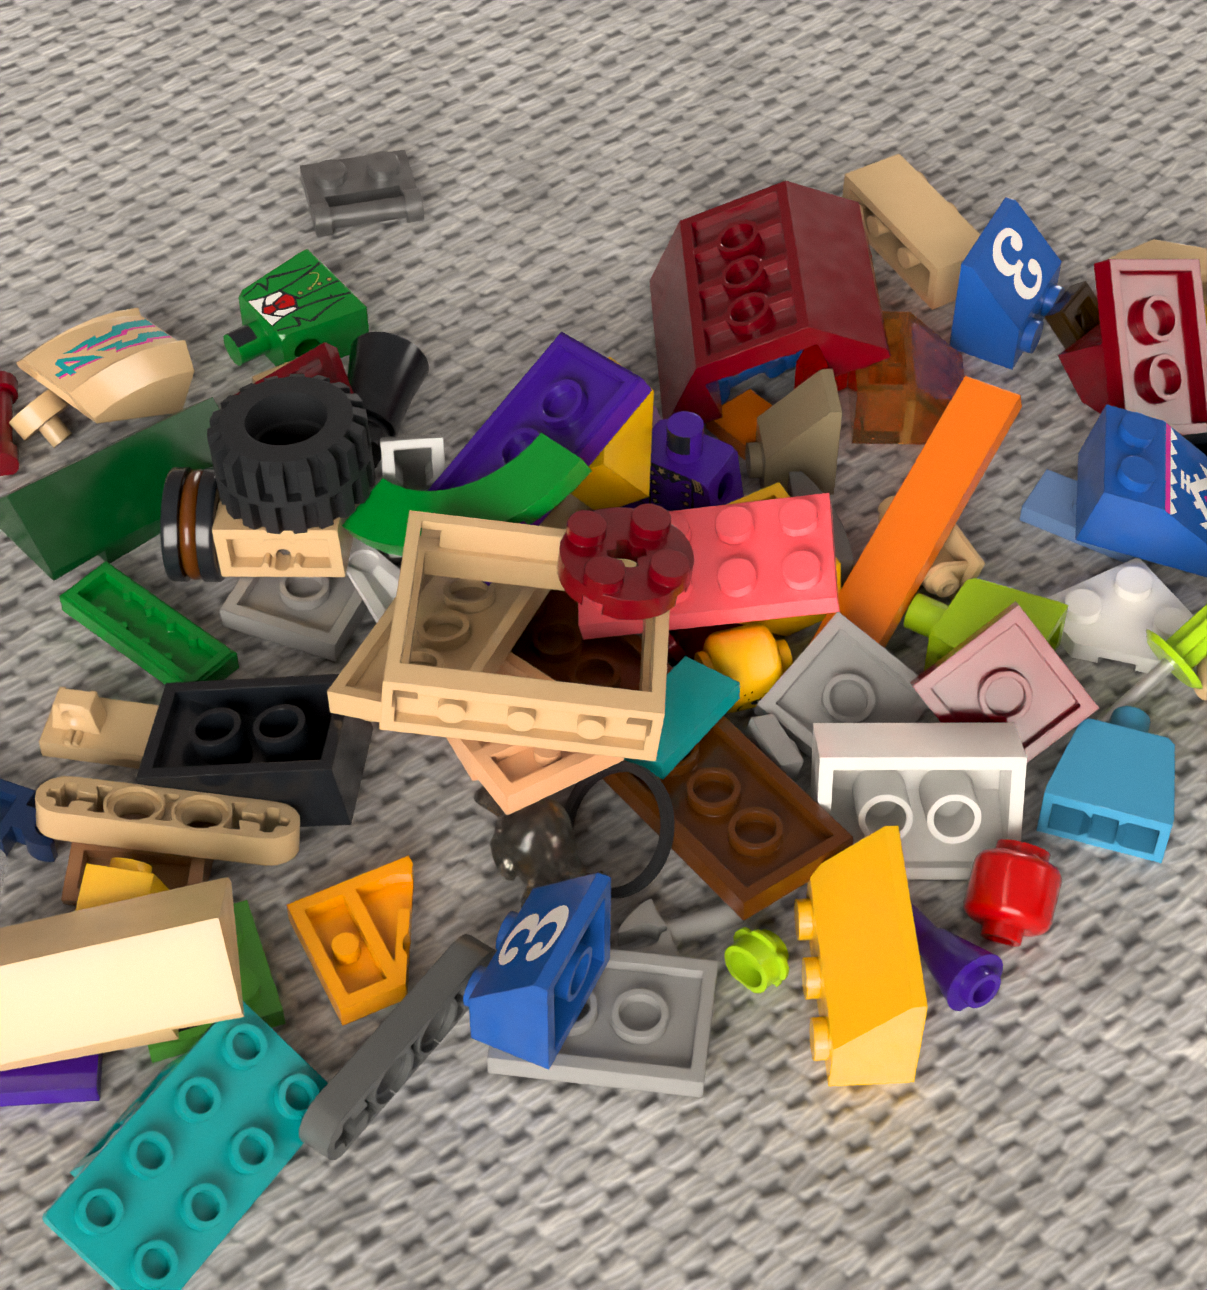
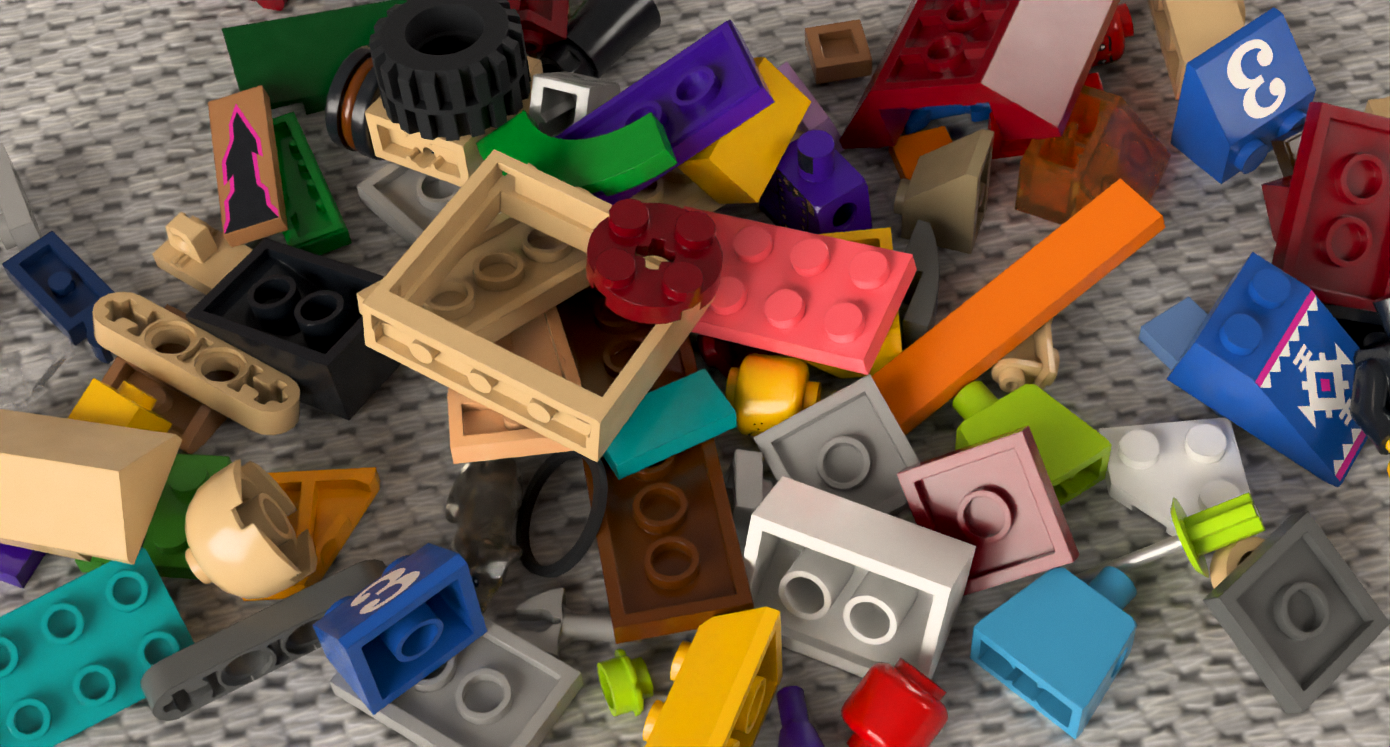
camera: 30 degrees right, 5 degrees up
none -> tan cylinder [185,459,317,599]
none -> tile [208,85,288,248]
none -> medium nougat plate [805,19,872,84]

